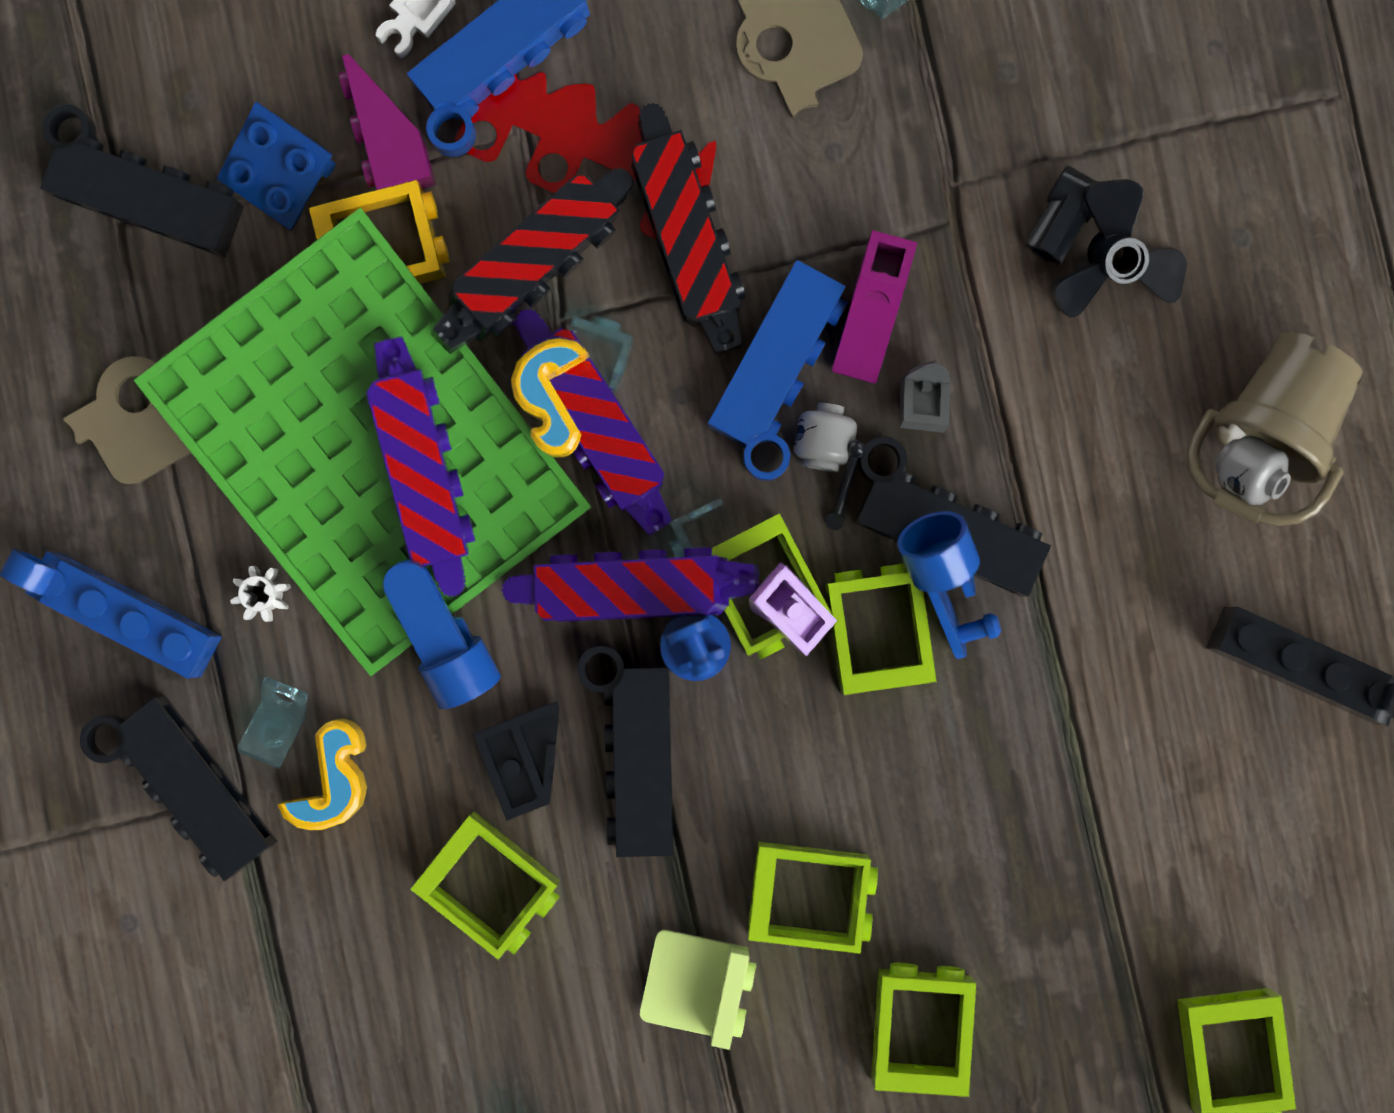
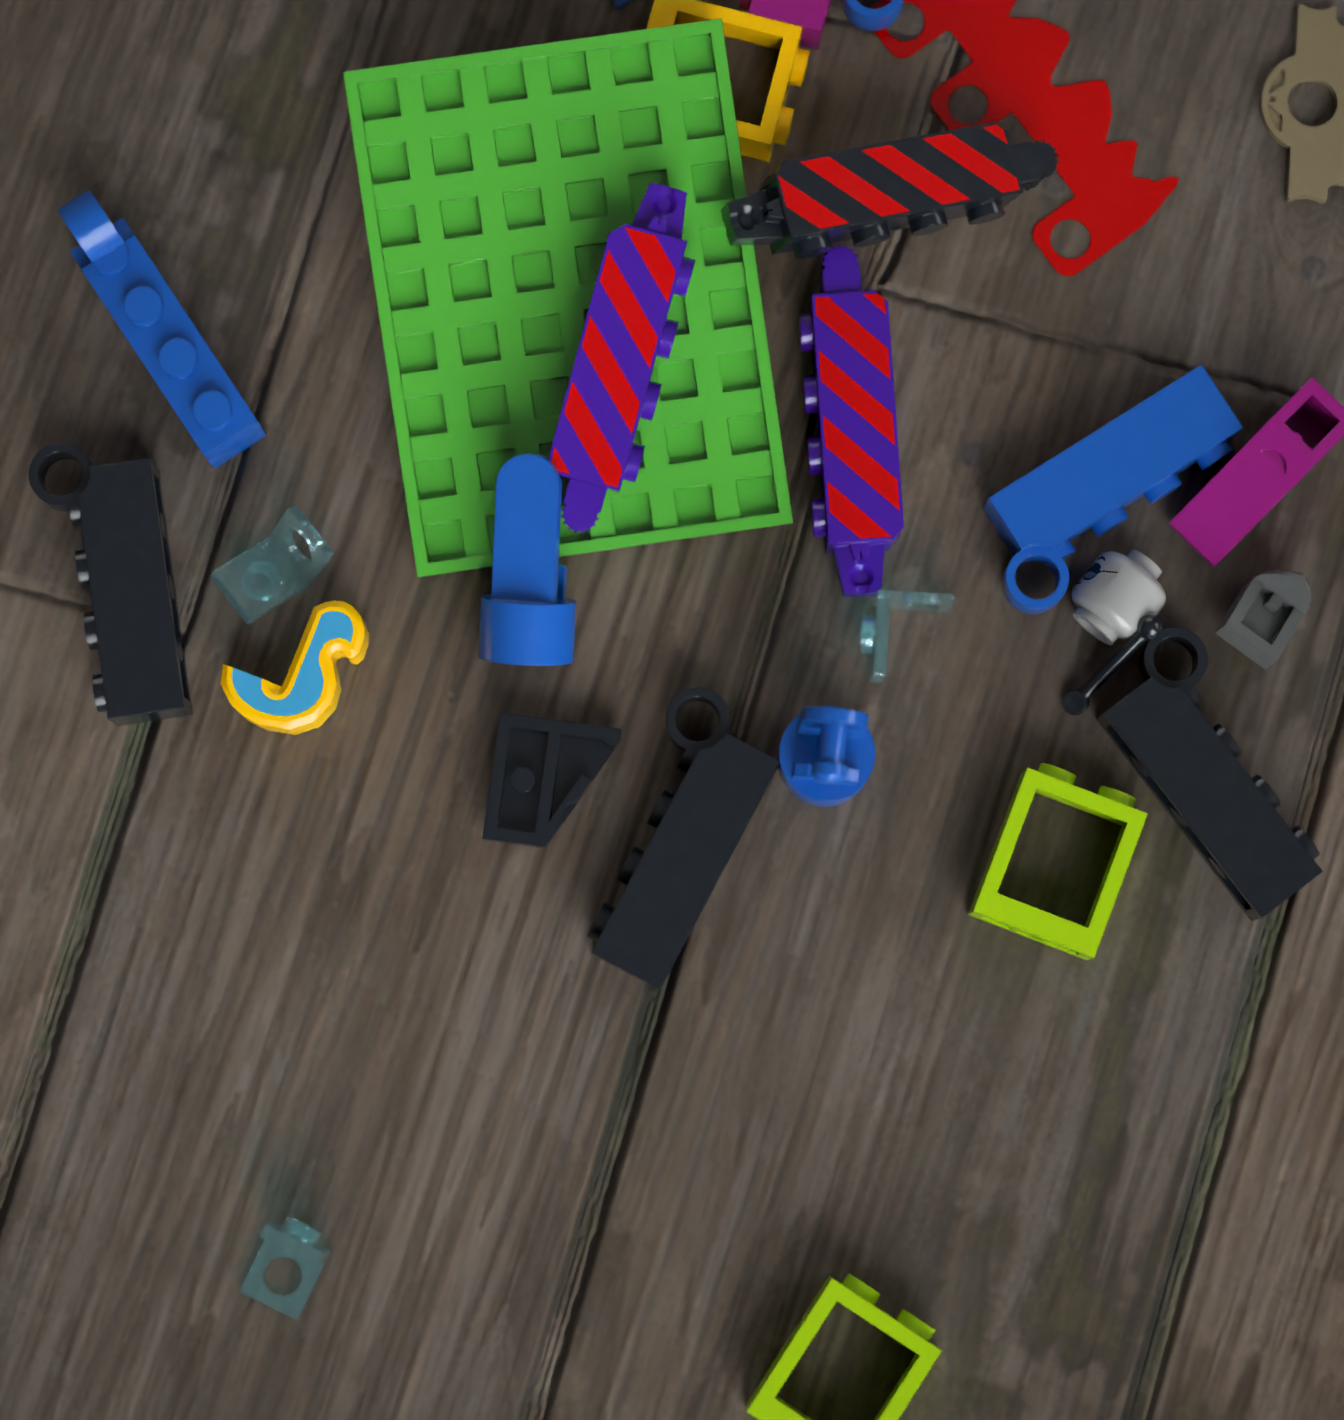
camera: 25 degrees right, 5 degrees down
dark tan piece [63,356,191,485] -> none
white gear [230,566,291,622] -> none
lime window [411,811,560,960] -> none
dark purple hinge [501,547,760,622] -> none
animal [511,338,590,458] -> none
clear light blue bracket [571,316,635,393] -> none
black hinge [631,102,745,355] -> none
yellowish green bracket [640,930,756,1050] -> none
lime window [712,513,831,660] -> none
lime window [747,841,878,954] -> none
slope [749,563,837,656] -> none
blue piece [897,511,1002,659] -> none

